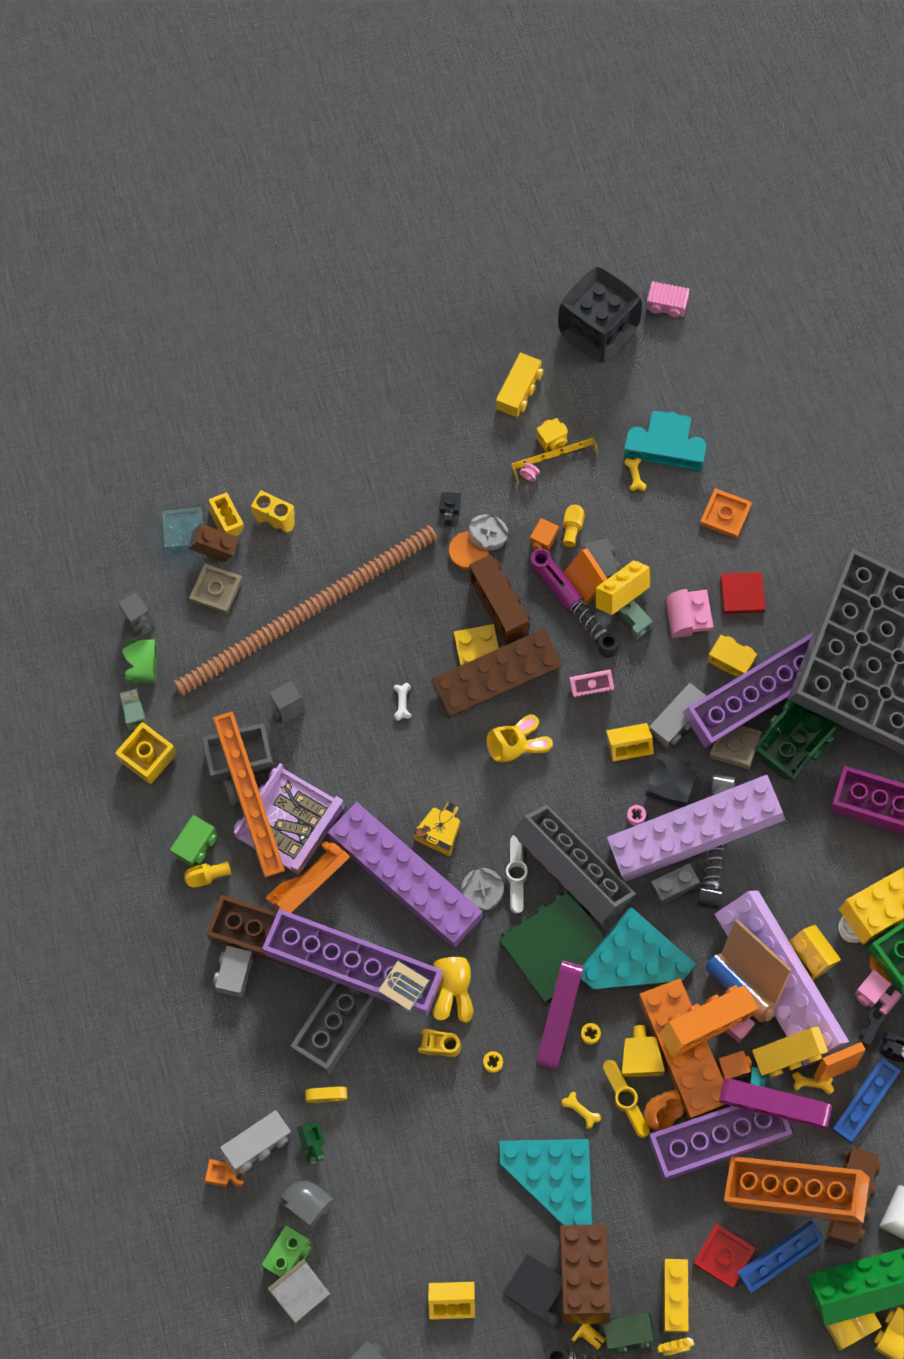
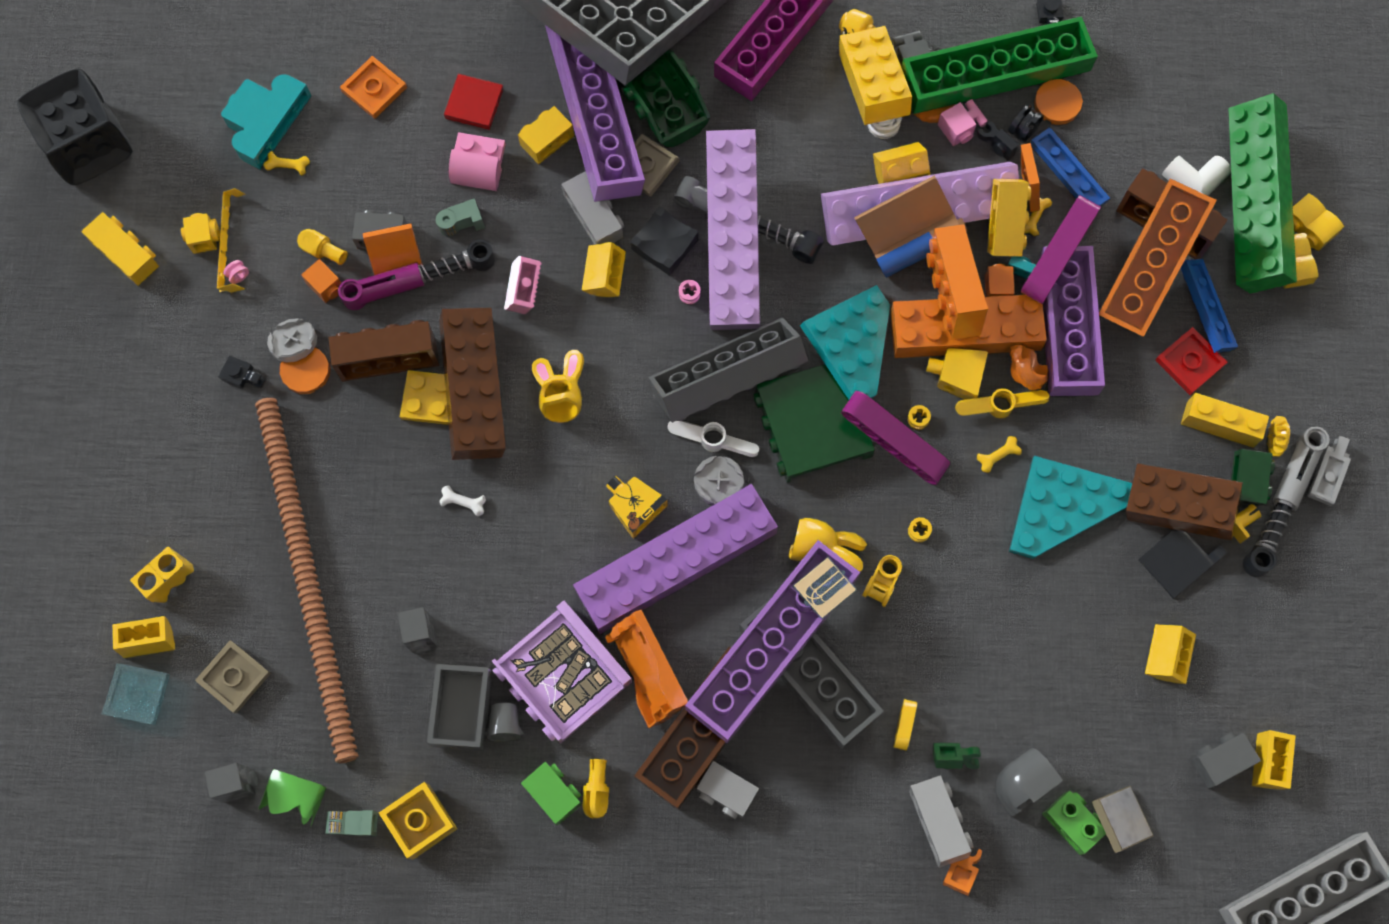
camera: 75 degrees left, 5 degrees up
reddish brown brick [188,524,238,562] -> none
orange tile [212,711,285,878] -> none
yellow brick [596,560,650,615] -> none
bright pink brick [646,281,689,318] -> none
dark grey brick [650,863,700,907] -> none

